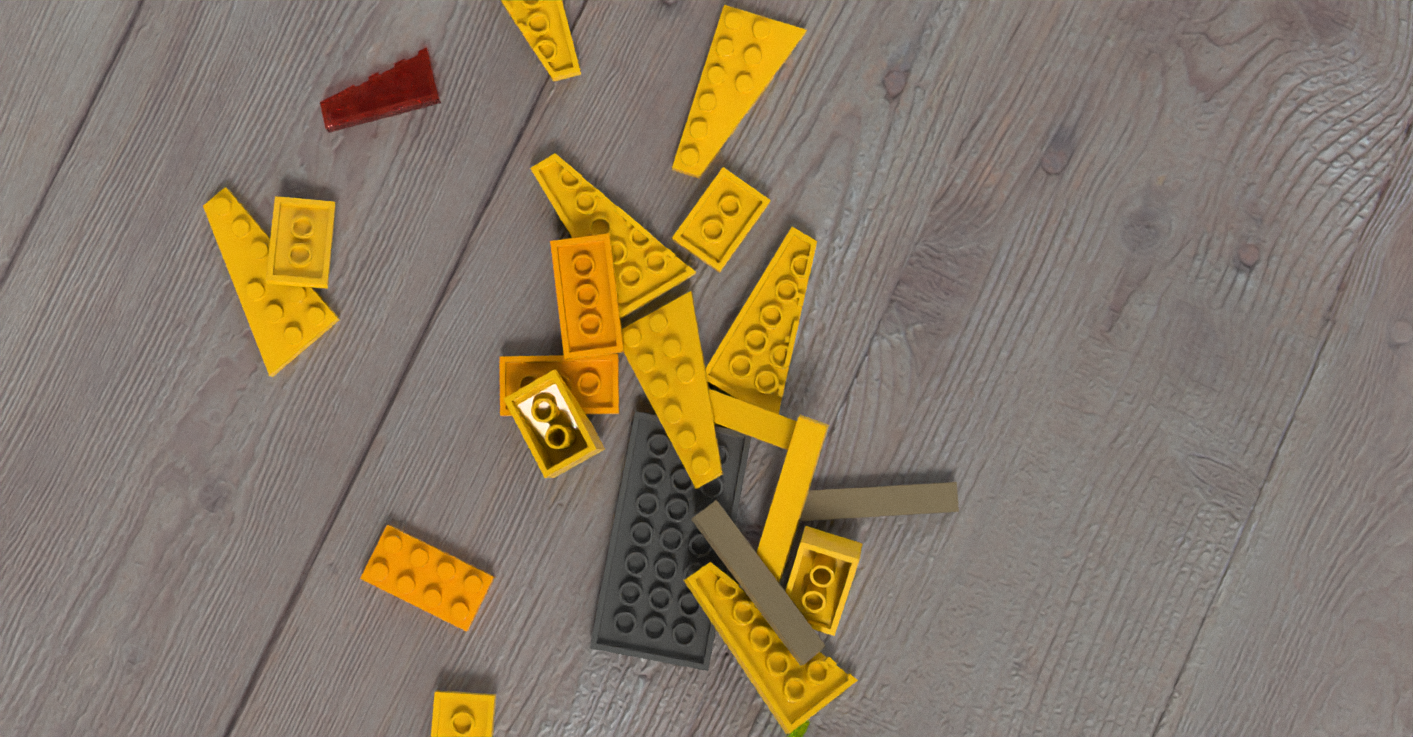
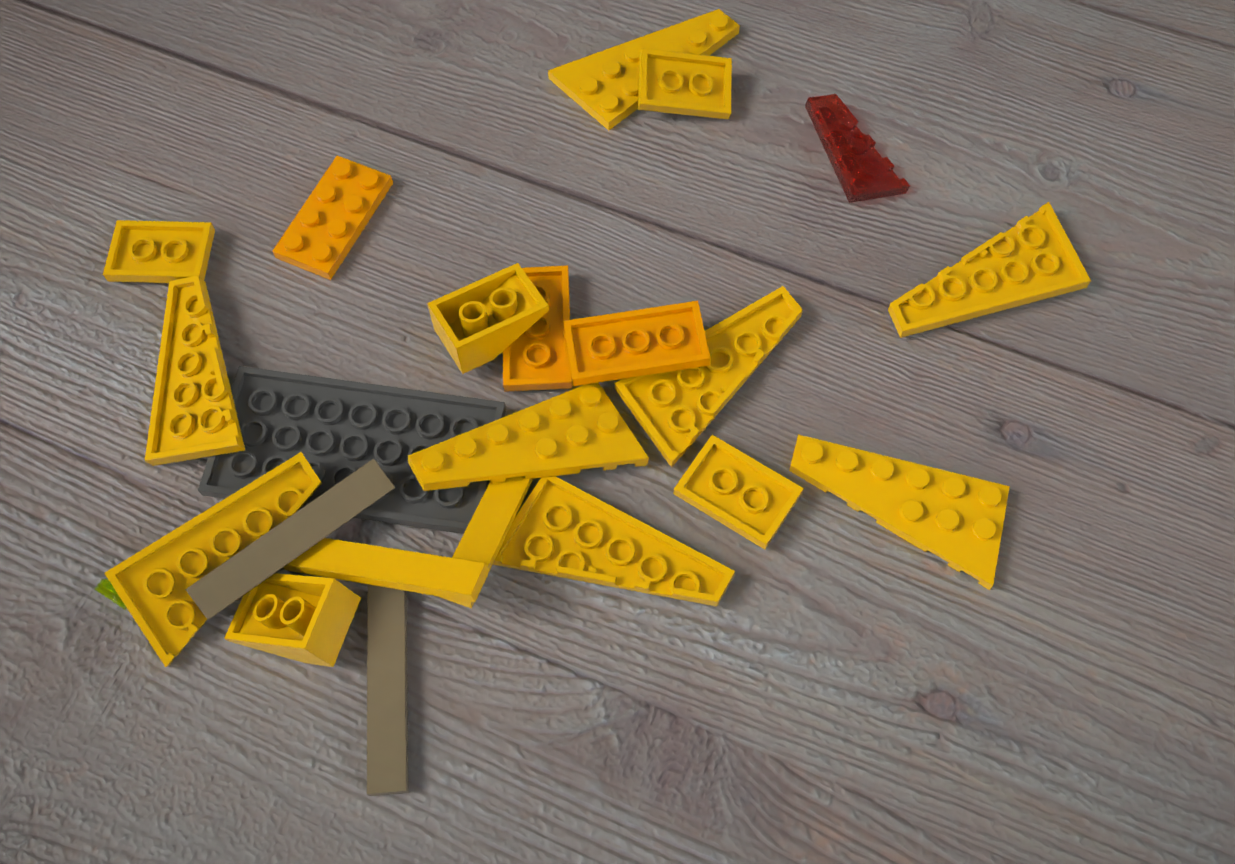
camera: 90 degrees right, 20 degrees down
none -> yellow wing [145,275,245,466]

